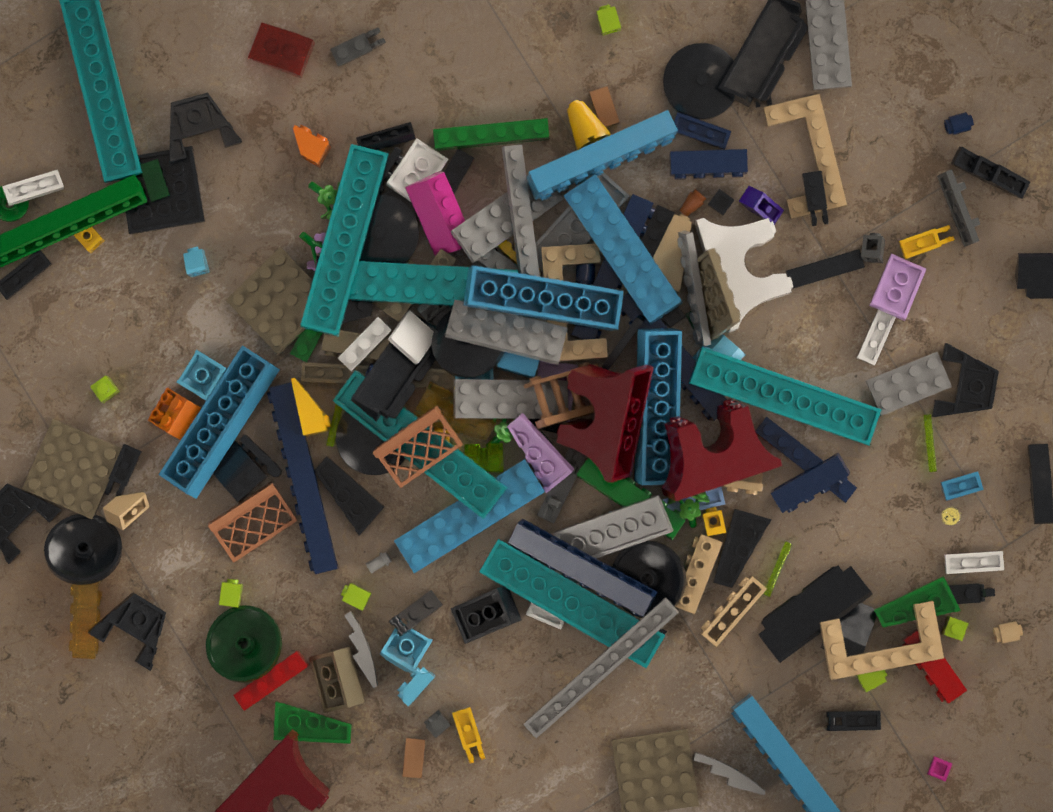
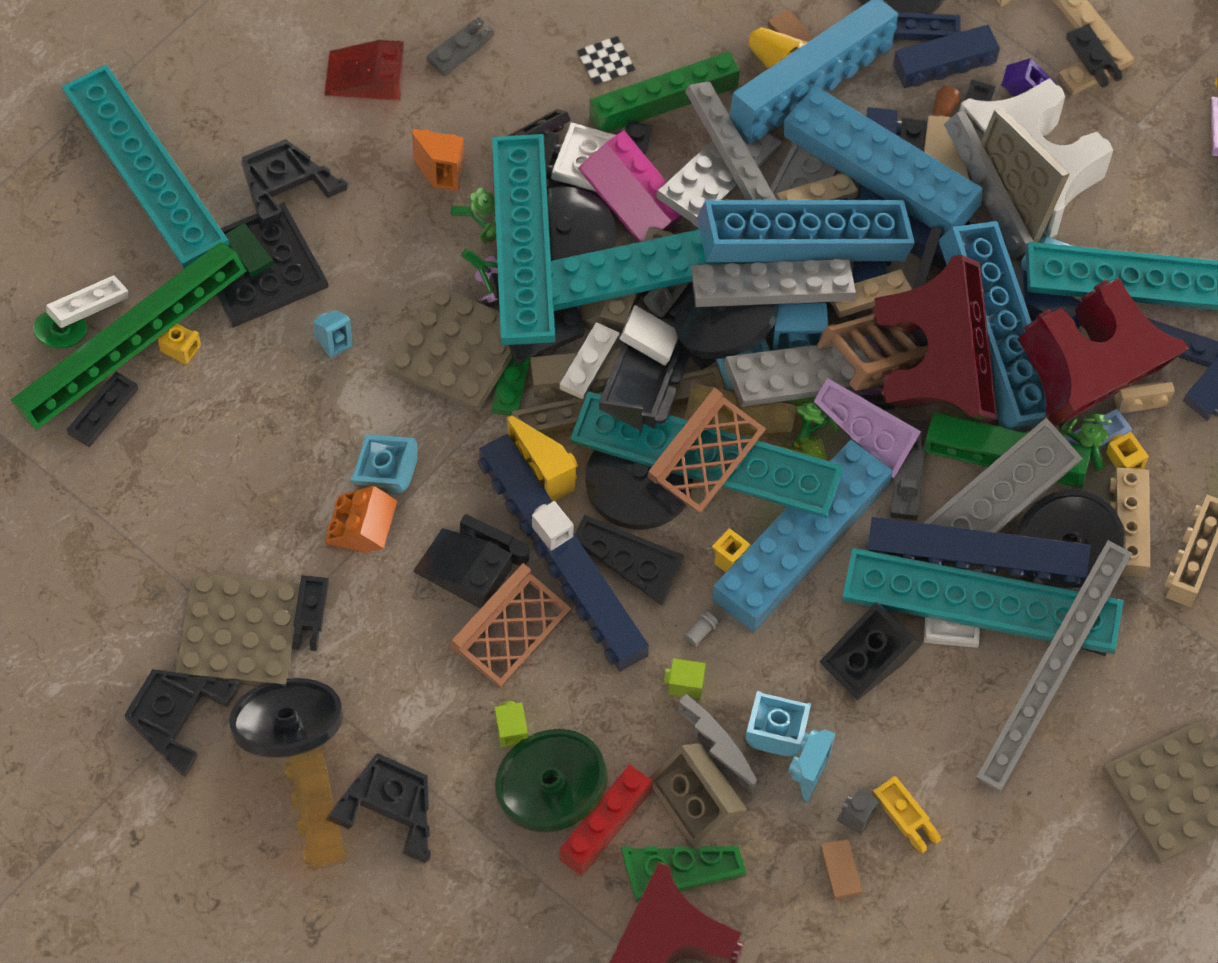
camera: 25 degrees left, 25 degrees down
lime brick [90,375,120,403] -> none
tan slope [103,492,149,530] -> none
dark azure brick [159,345,280,499] -> none
clear neon green bar [326,390,342,447] -> none
black plate [388,590,443,637] -> none
black wing [713,509,772,588] -> none
black tile [786,249,865,289] -> none
dark grey brick [861,233,885,263] -> none
none -> white brick [532,501,574,551]
none -> sticker [577,36,636,85]
none -> yellow brick [712,528,750,573]

